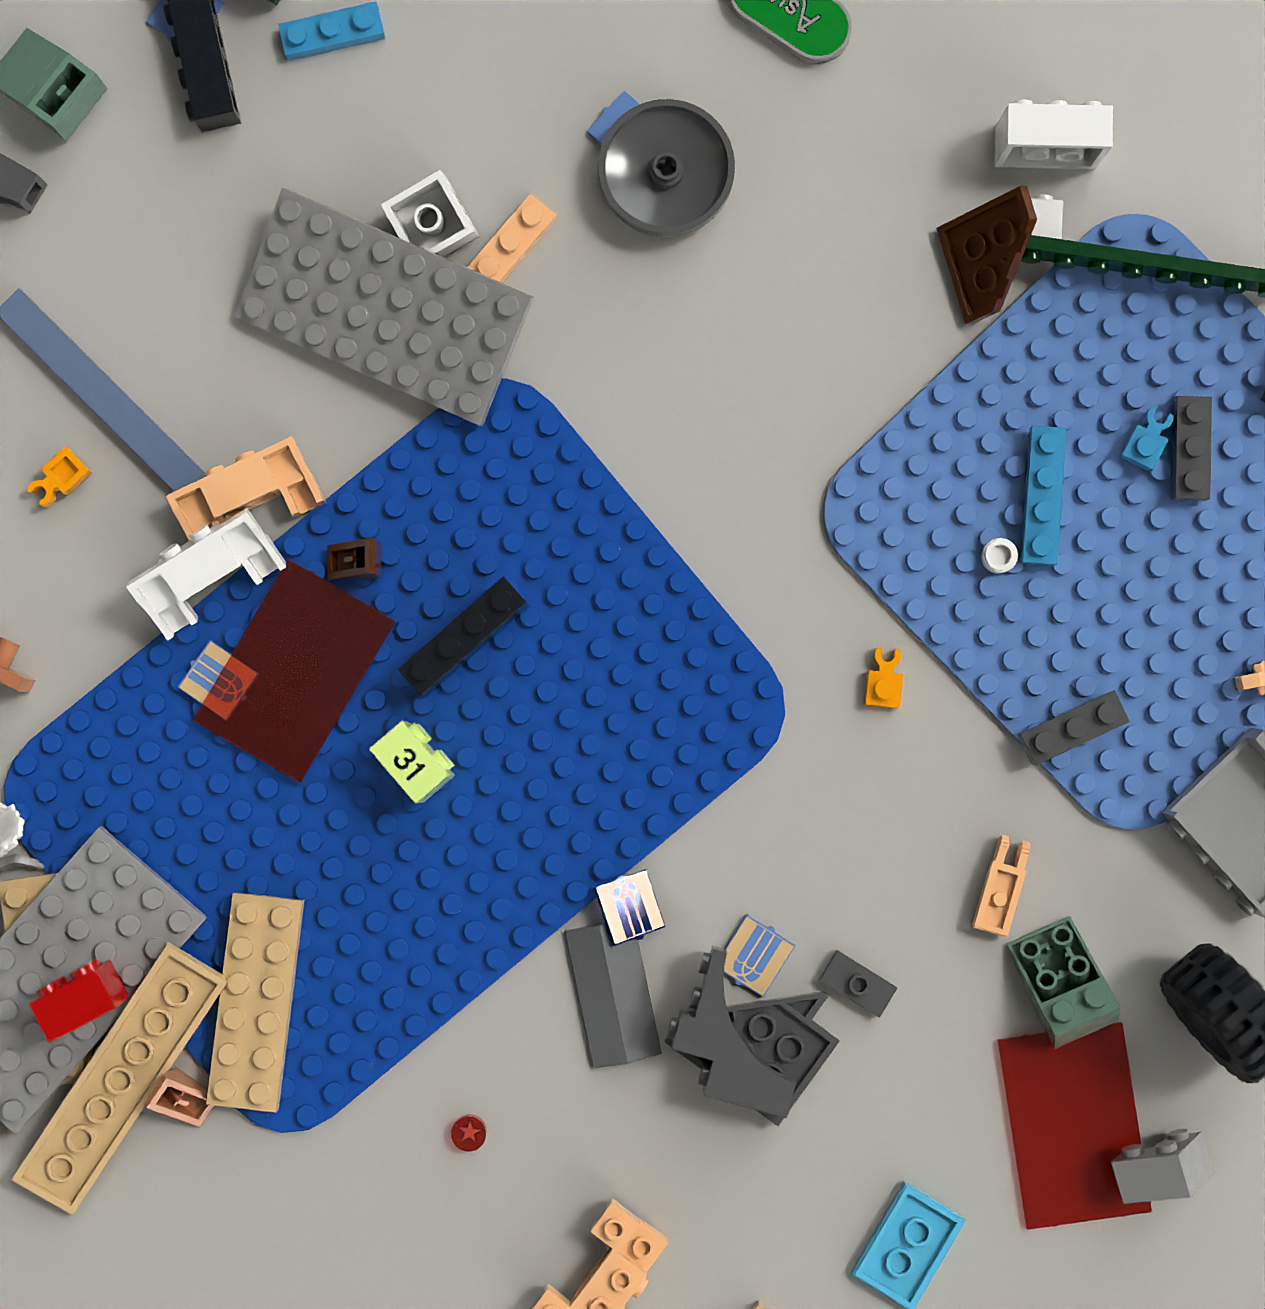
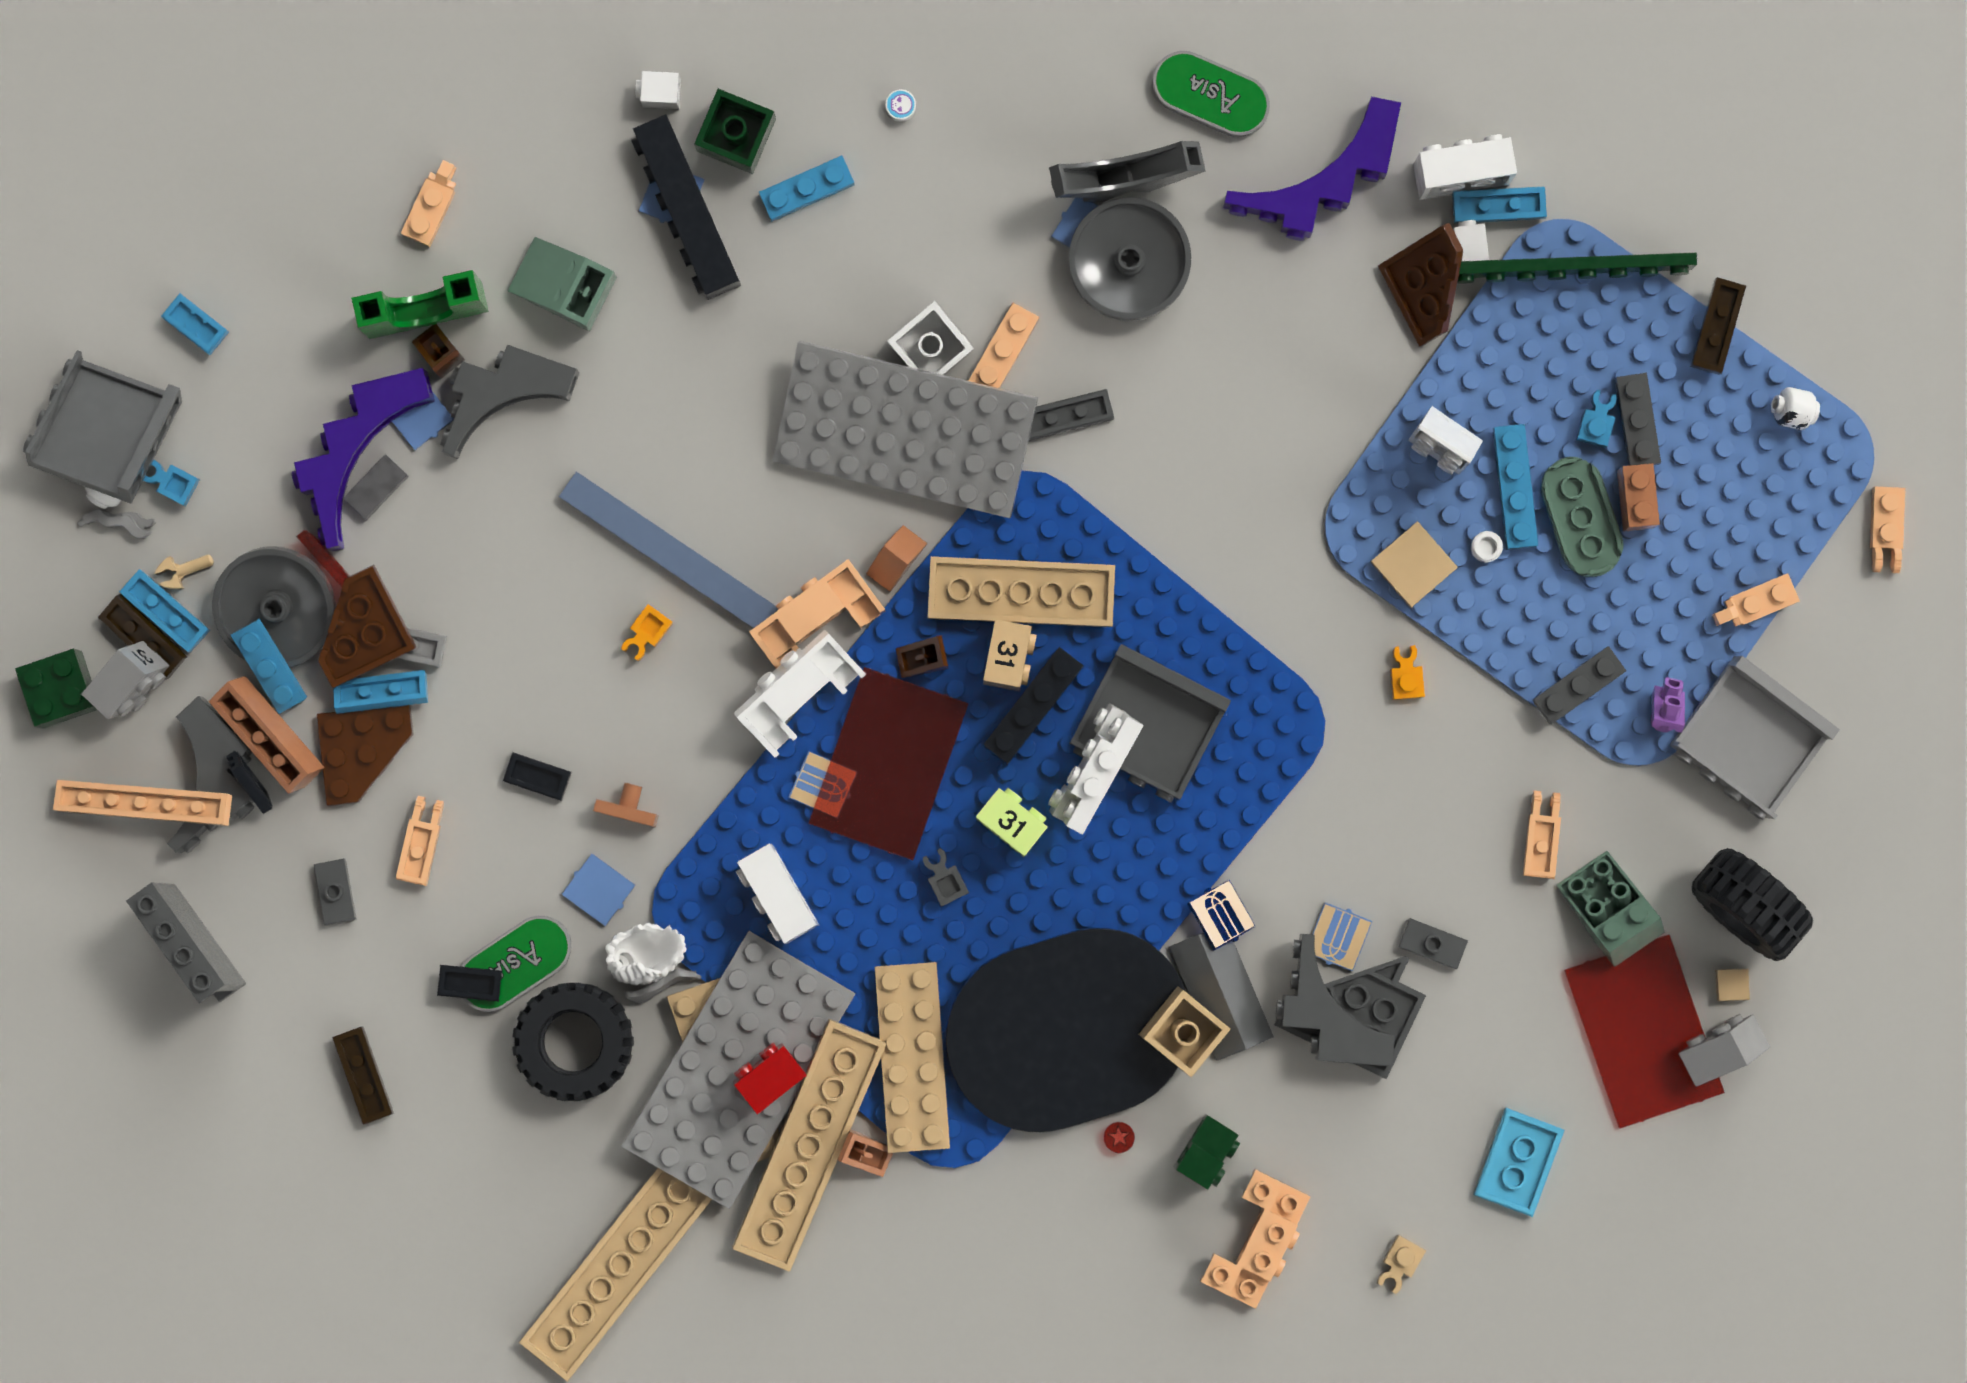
camera: 10 degrees left, 0 degrees up
none -> white brick [736,843,819,944]
none -> nougat slope [866,525,927,592]
none -> dark grey plate [923,848,969,907]
none -> tan plate [928,556,1115,627]
none -> black tile [946,928,1186,1132]
none -> tan brick [983,619,1037,692]
none -> dark grey tile [1029,389,1114,441]
none -> white bracket [1048,703,1144,835]
none -> dark grey arch [1049,141,1206,202]
none -> dark grey panel [1070,644,1231,803]
none -> tan brick [1138,986,1230,1078]
none -> dark green brick [1173,1114,1240,1190]
none -> dark purple arch [1223,96,1401,241]
none -> tan tile [1371,521,1458,608]
none -> white slope [1408,406,1483,475]
none -> dark azure plate [1452,187,1547,224]
none -> sand green tile [1541,457,1623,577]
none -> nougat brick [1617,463,1660,531]
none -> medium lavender hips [1651,677,1685,733]
none -> tan tile [1715,969,1750,1001]

